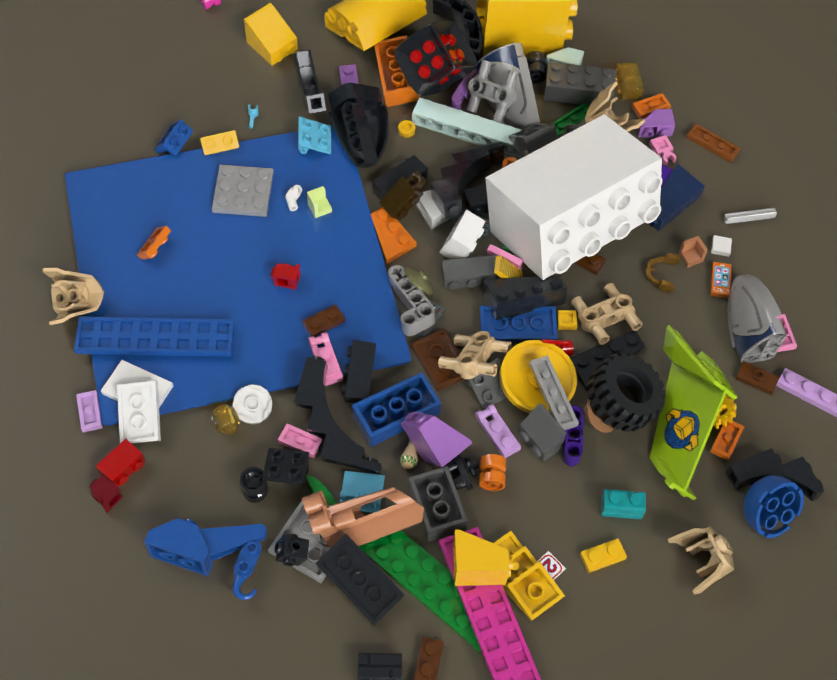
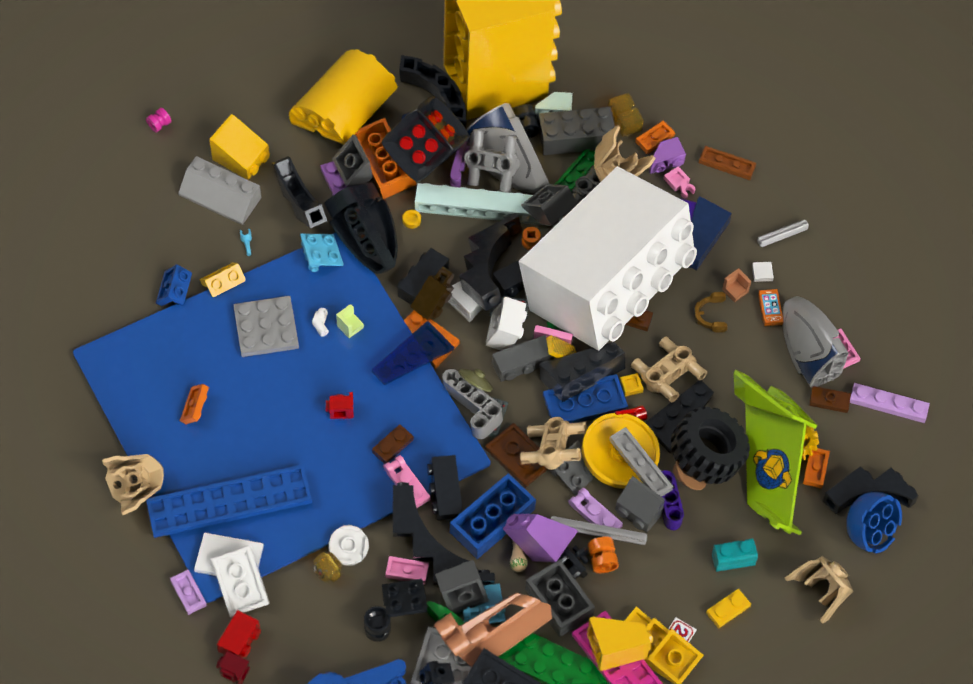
camera: 15 degrees left, 0 degrees up
none -> light grey slope [178,156,261,225]
none -> dark grey slope [332,135,373,187]
none -> clear blue wing [372,321,455,385]
none -> dark grey slope [435,560,489,614]
none -> light grey axle [551,516,647,545]

